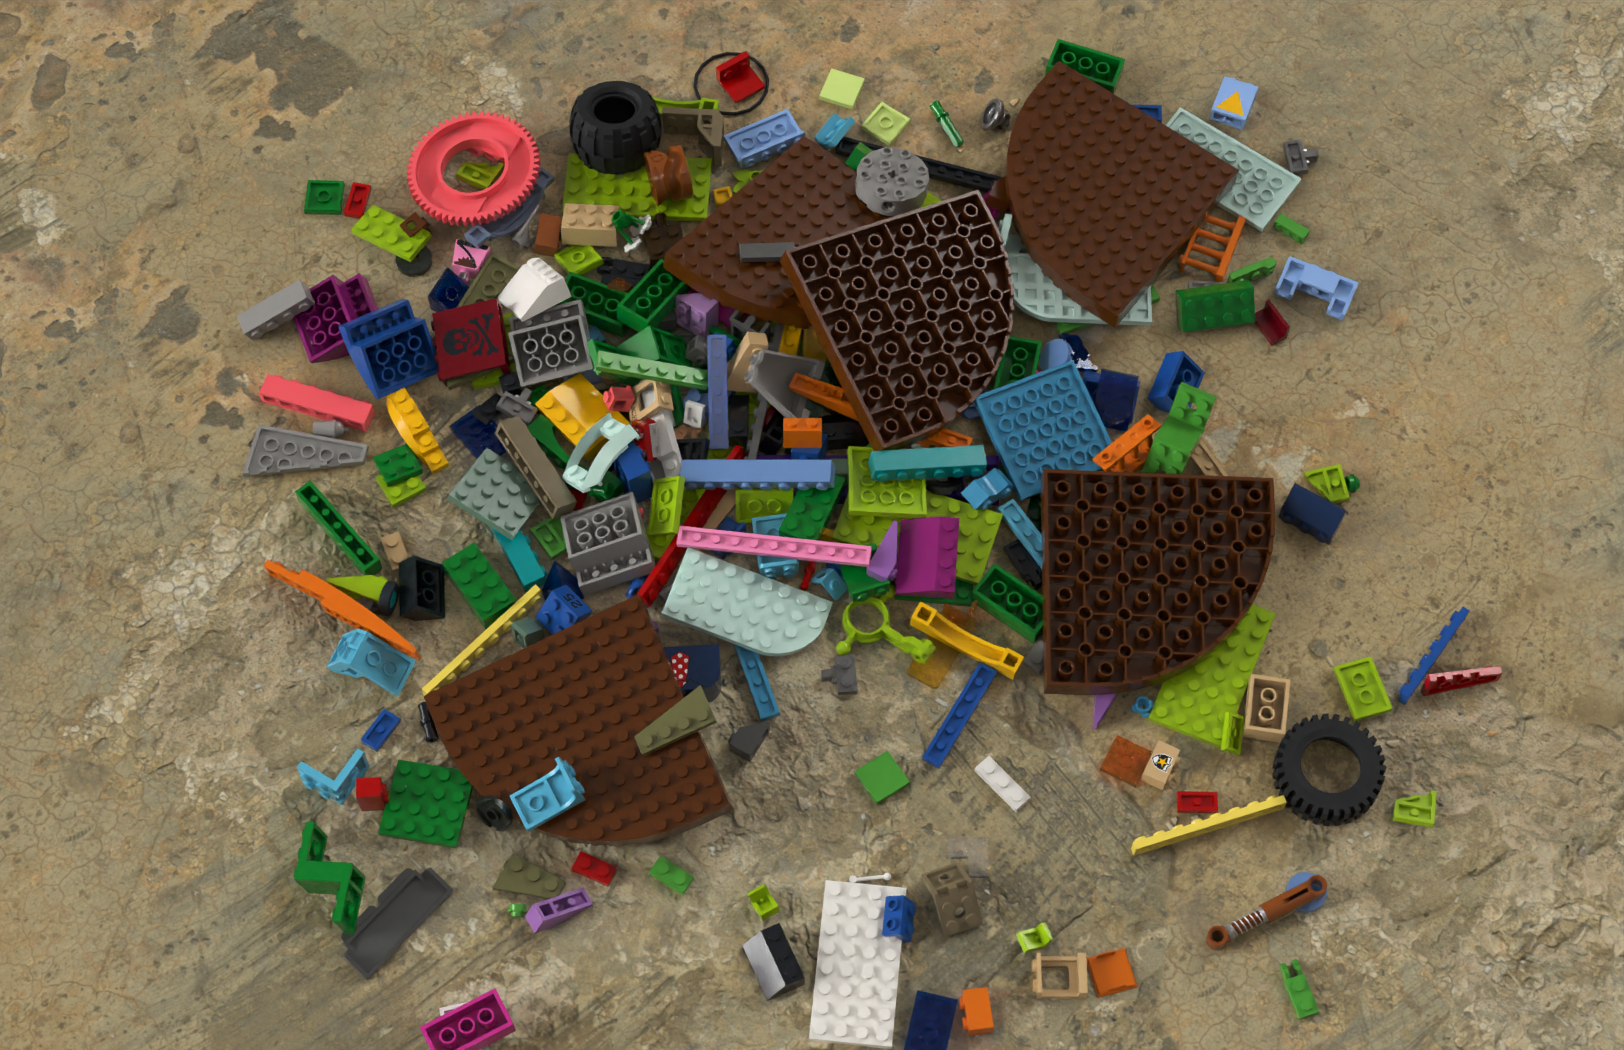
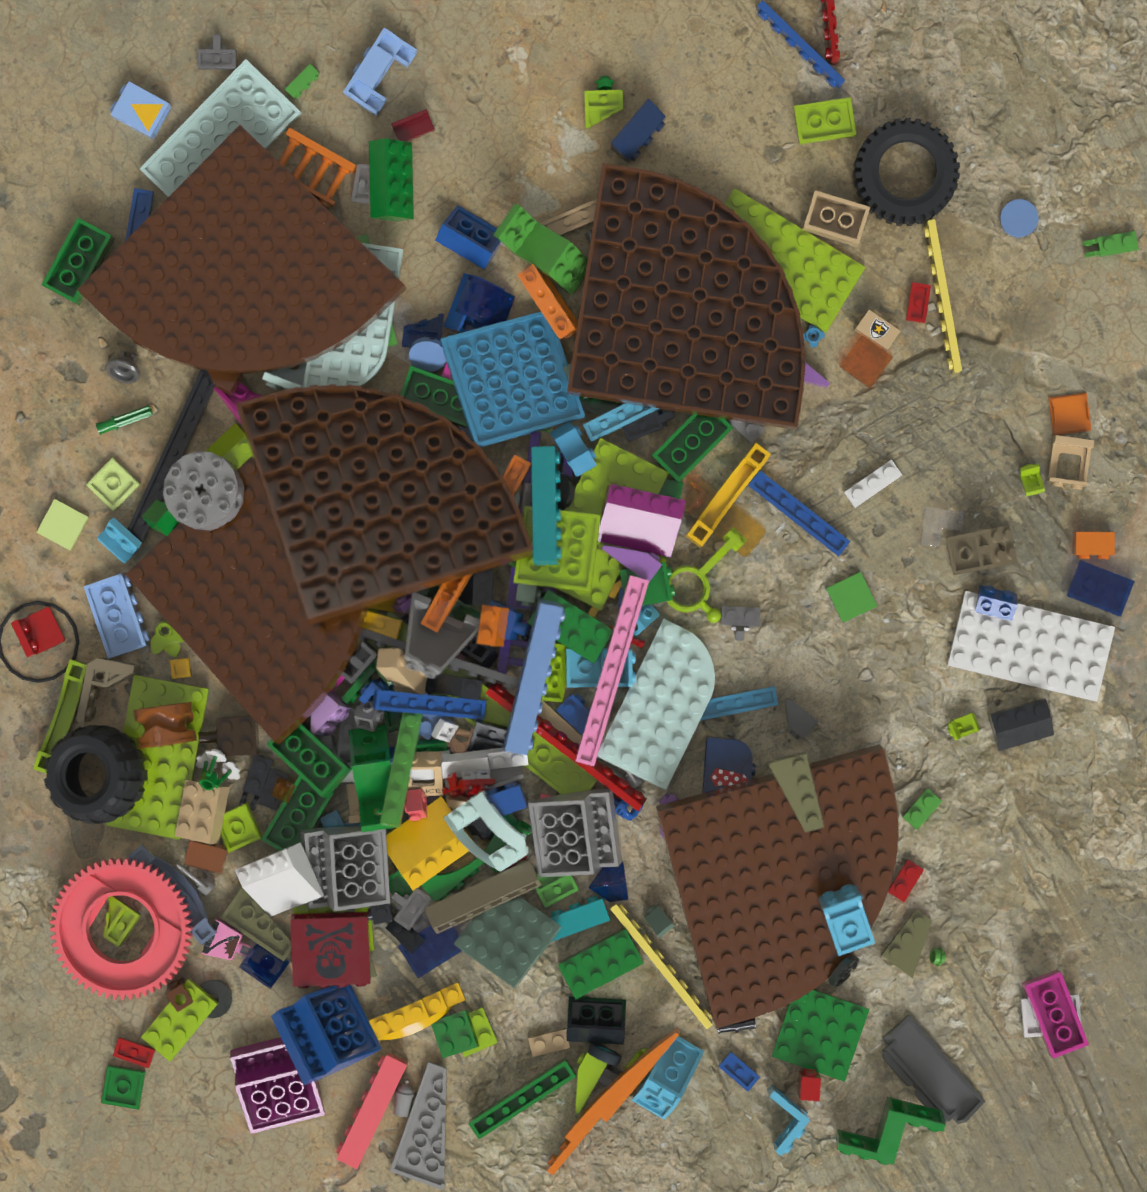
camera: 85 degrees left, 25 degrees up
light grey brick [237,280,315,340] -> none
medium lavender slope [525,887,593,933] -> none
blue brick [535,585,592,635] -> none
lime plate [647,476,685,537] -> none
dark grey tile [739,242,795,262] -> none
white hinge [849,872,891,883] -> none
dark orange piece [1206,875,1327,951] -> none
lime tile [1221,711,1245,755] -> none
bright green hinge [1227,257,1276,283] -> none
lime wing [1392,791,1437,828] -> none

